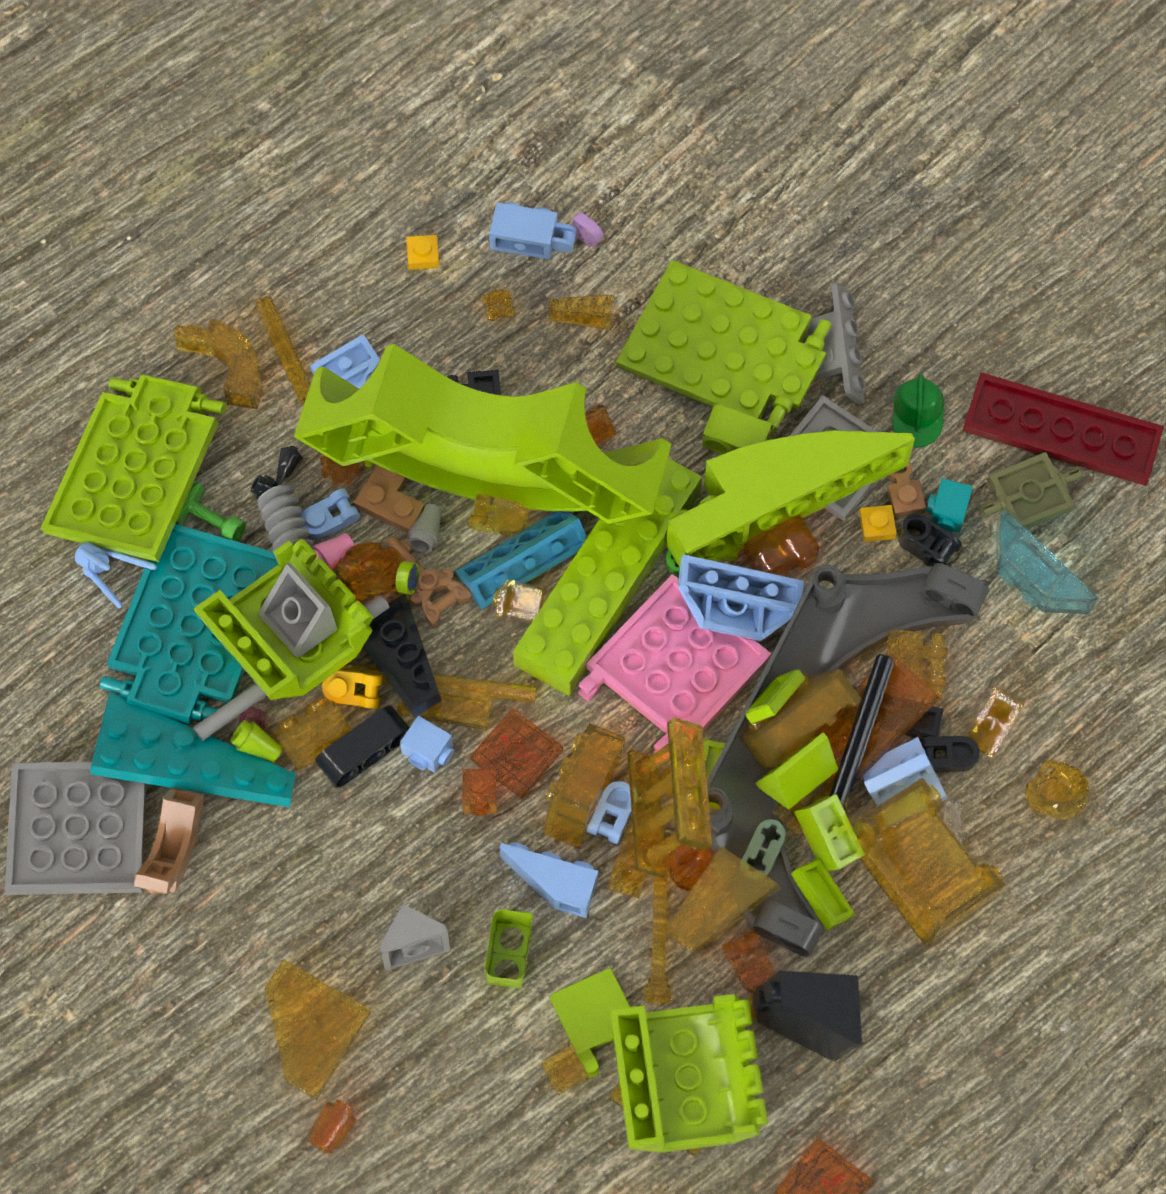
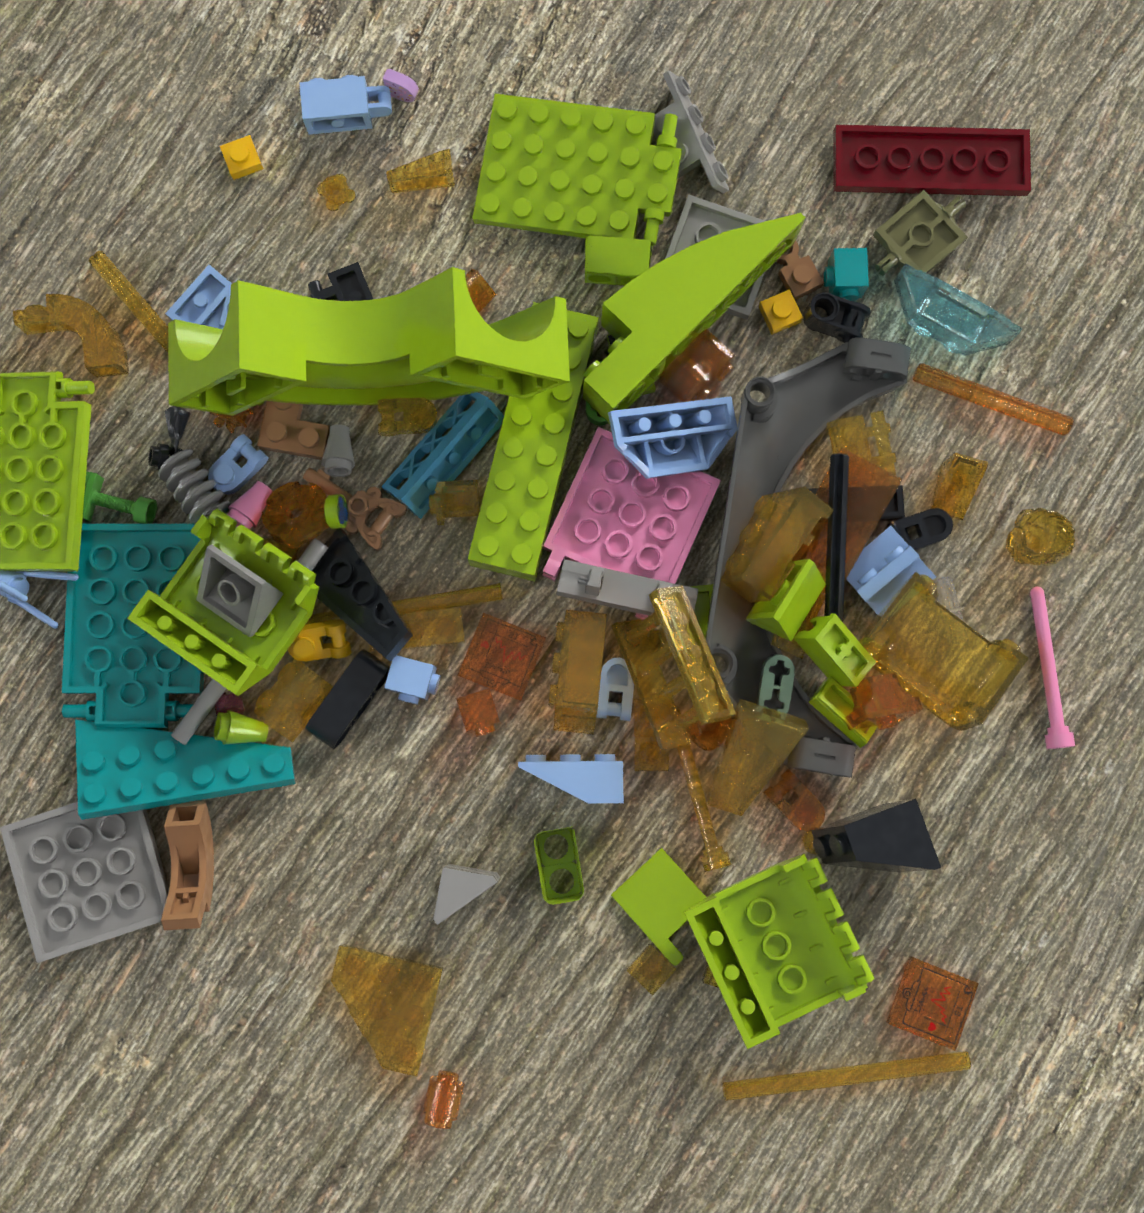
camera: 20 degrees left, 15 degrees up
lime tile [745,669,805,724] -> none
green piece [892,374,944,448] -> none
none -> light grey hinge [556,559,699,625]
none -> clear orange brick [845,673,923,730]
none -> clear orange axle [913,363,1074,436]
none -> bright pink piece [1030,586,1075,749]

